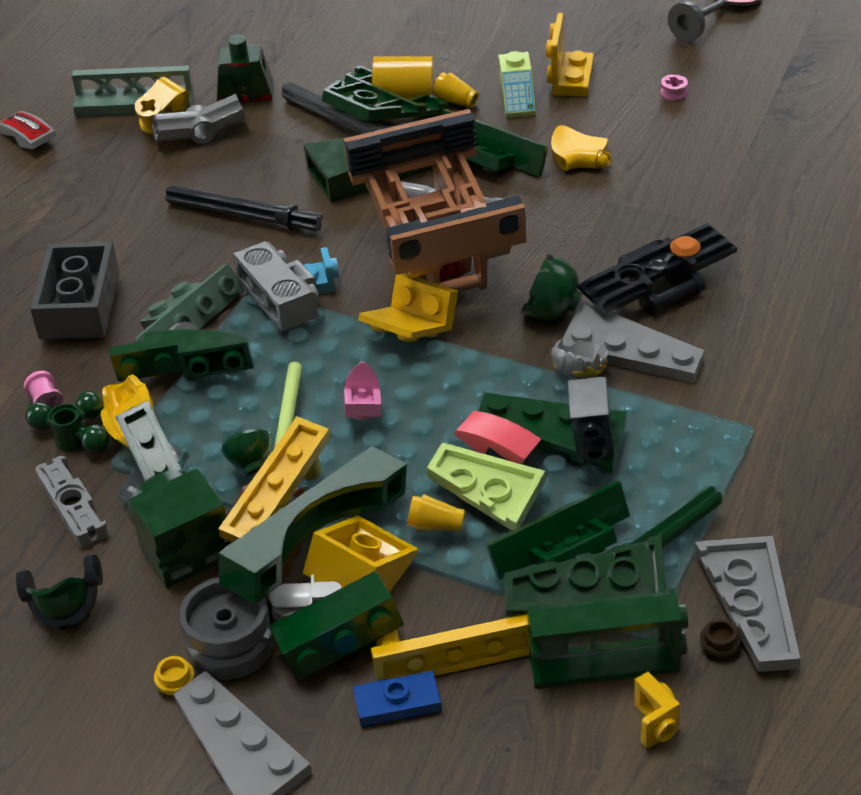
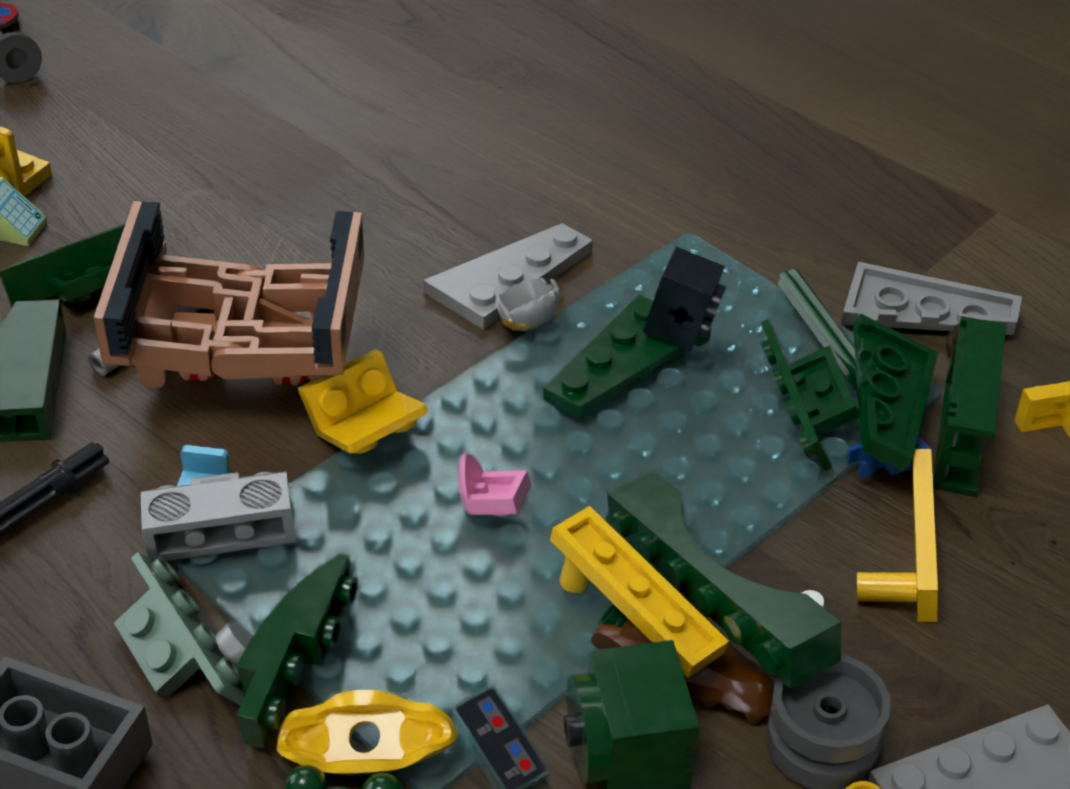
camera: 75 degrees left, 0 degrees up
tile [115,400,182,481] -> none
dark green brick [220,428,271,476] -> none
dark green brick [269,570,405,681] -> none
yellowish green bar [274,362,302,448] -> none
yellow slope [303,515,418,593] -> none
blue plate [353,671,442,727] -> none
yellow cone [407,494,465,532] -> none
yellowish green wing [427,442,546,531] -> none
coral slope [454,411,541,464] -> none
dark green cylinder [521,252,583,322] -> none
yellow arm [551,125,611,171] -> none
black piece [578,223,737,315] -> none
bright pink bush [660,75,688,101] -> none

